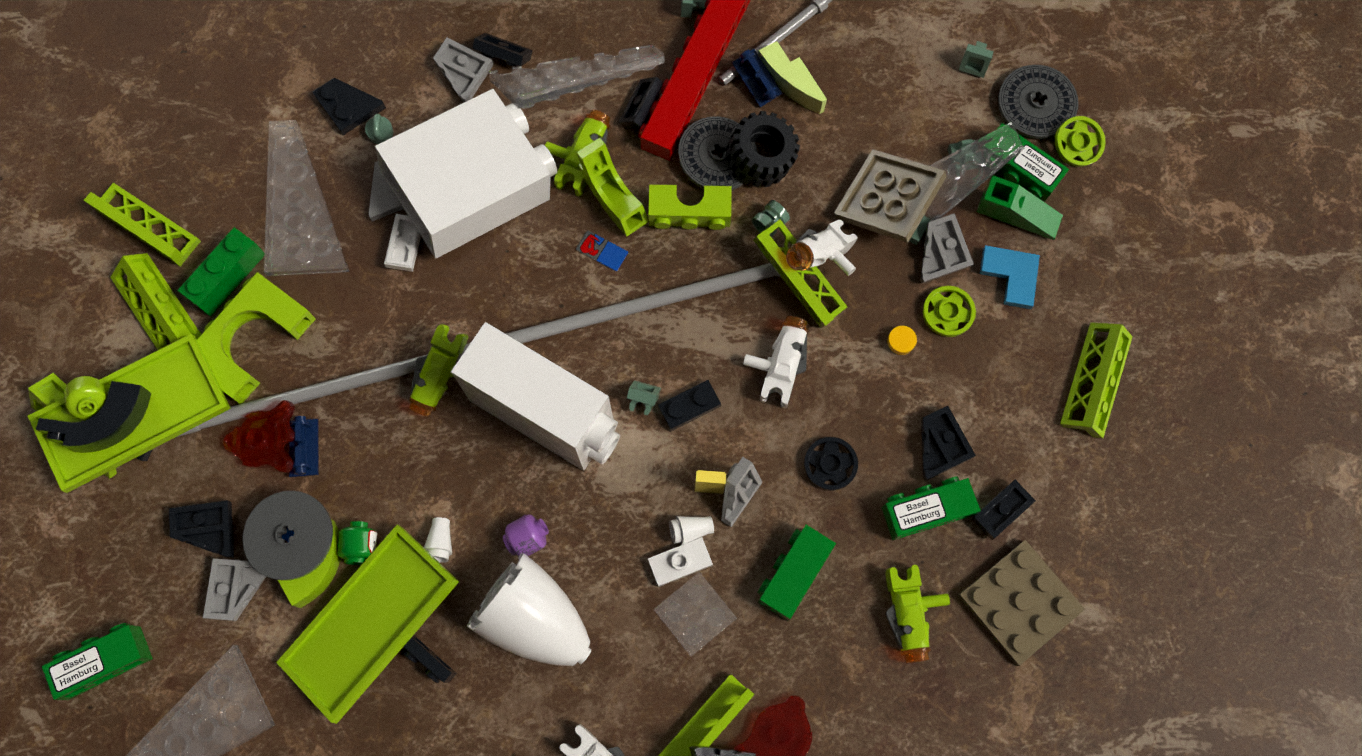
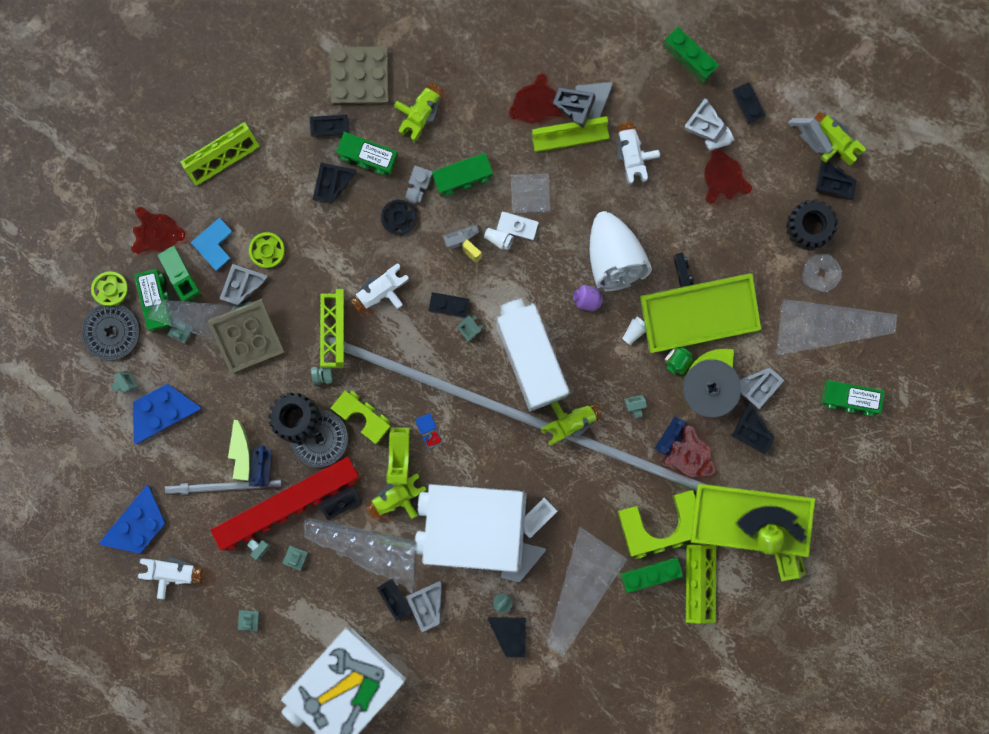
camera: 145 degrees left, 10 degrees up
lime fence [84,183,201,267] -> none
white piece [786,220,857,276] -> none
yellow tile [887,326,917,355] -> none
none -> clear red tile [131,207,186,254]
none -> blue wing [133,384,202,445]
none -> sand green tile [282,545,309,571]
none -> light grey plate [405,166,432,204]
none -> sand green tile [624,395,647,418]

